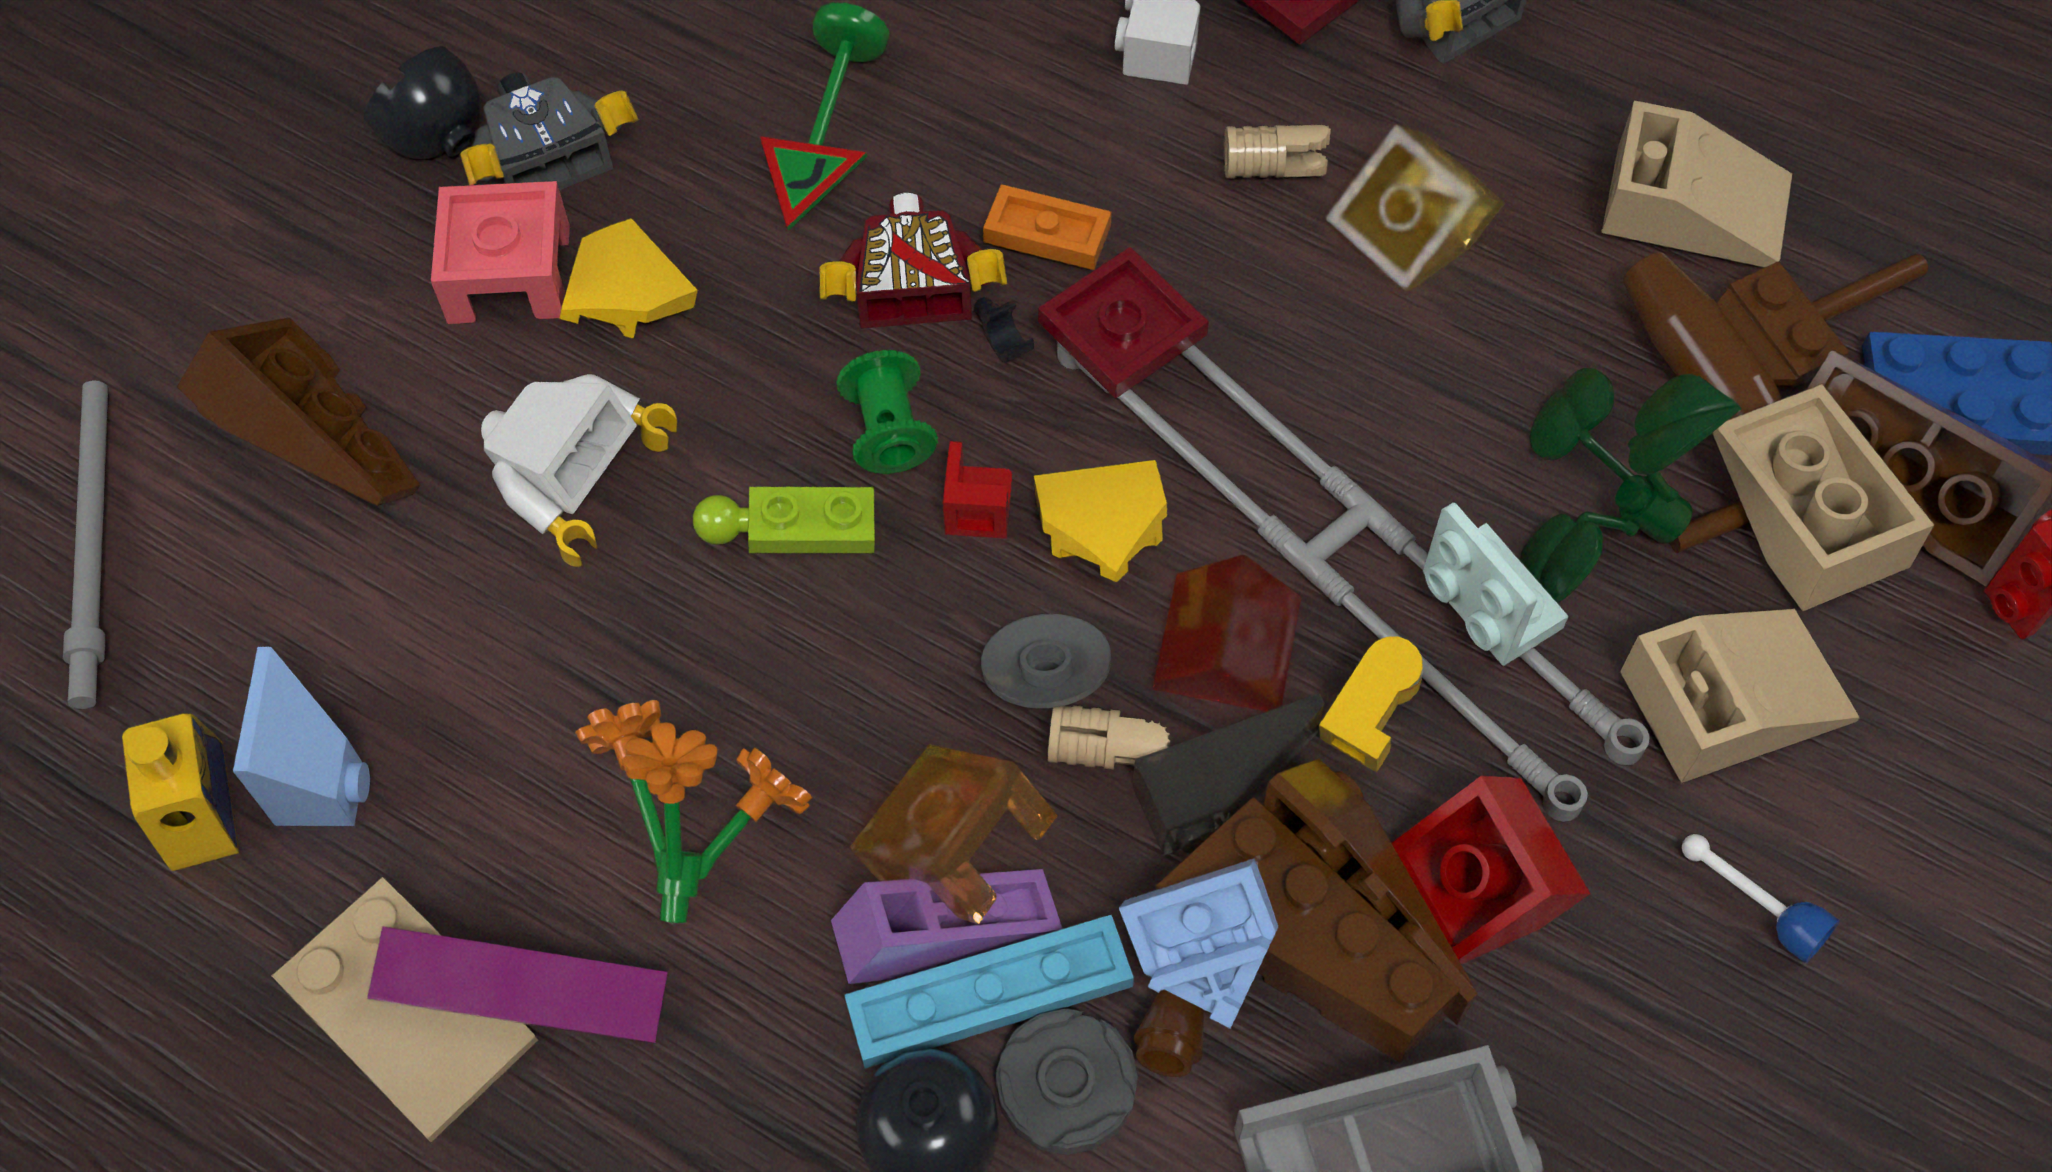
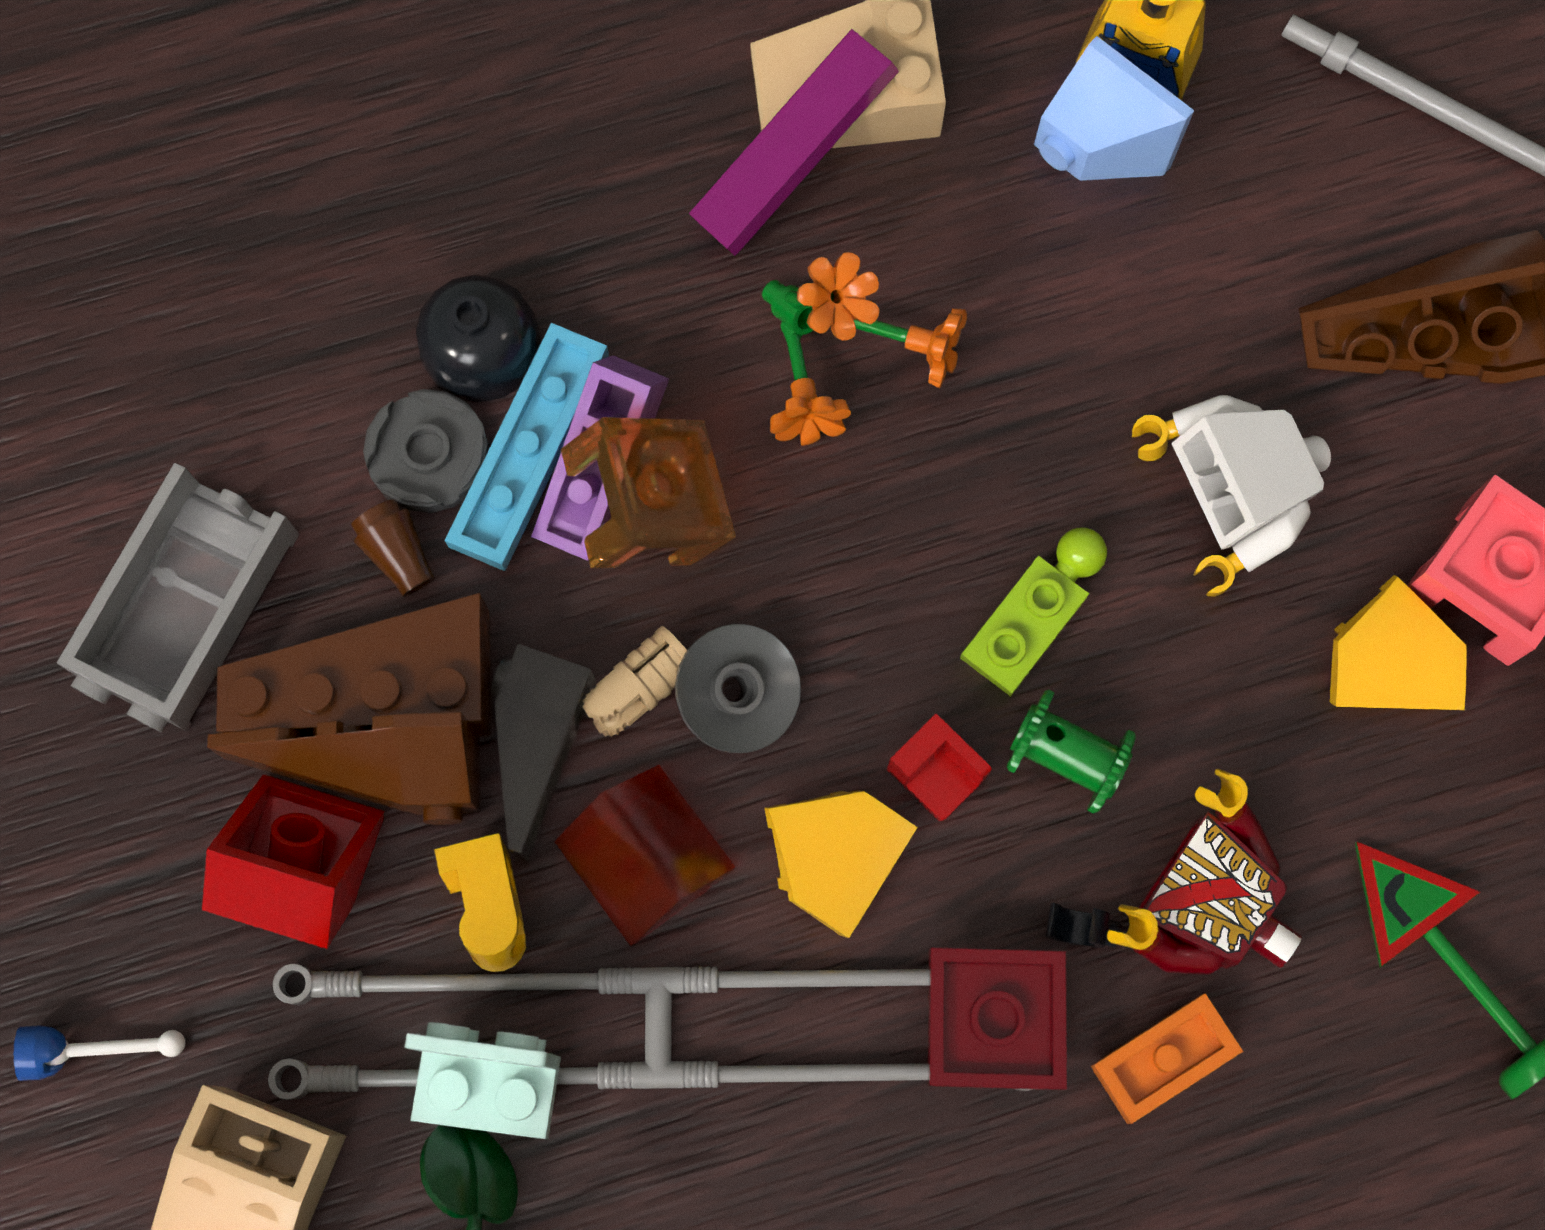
camera: 130 degrees right, 15 degrees up
light blue slope [1119,858,1278,1028] -> none

